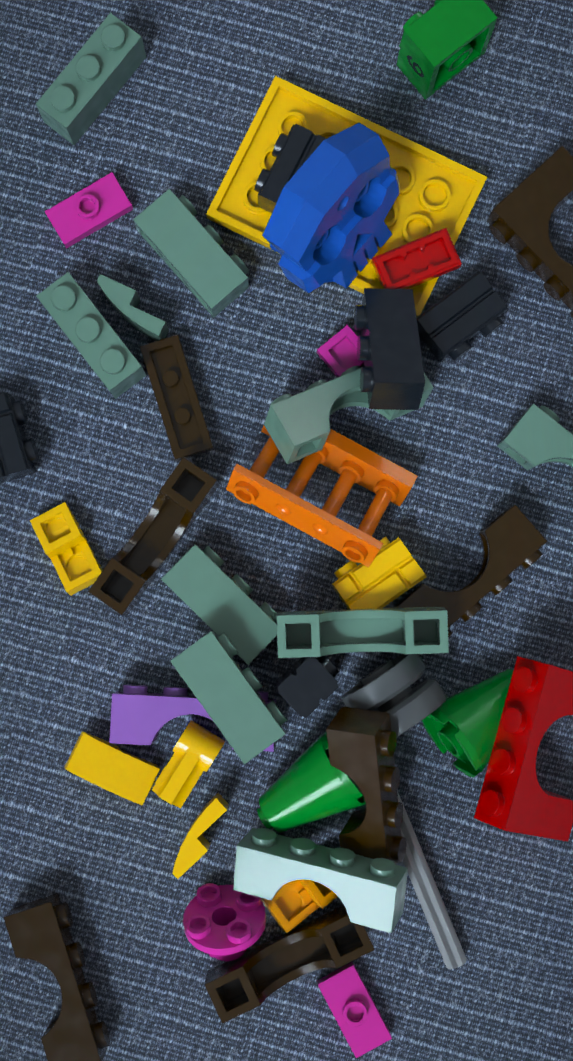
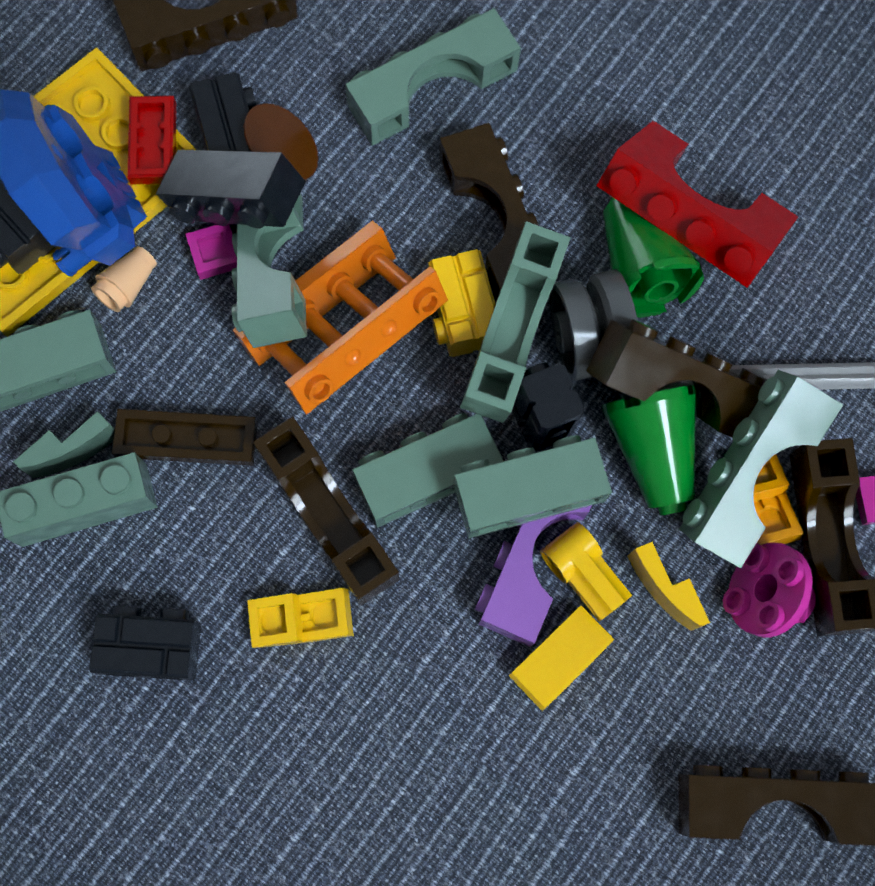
camera: 70 degrees left, 10 degrees down
none -> light nougat cone [91,246,157,312]
none -> reddish brown piece [244,103,318,180]

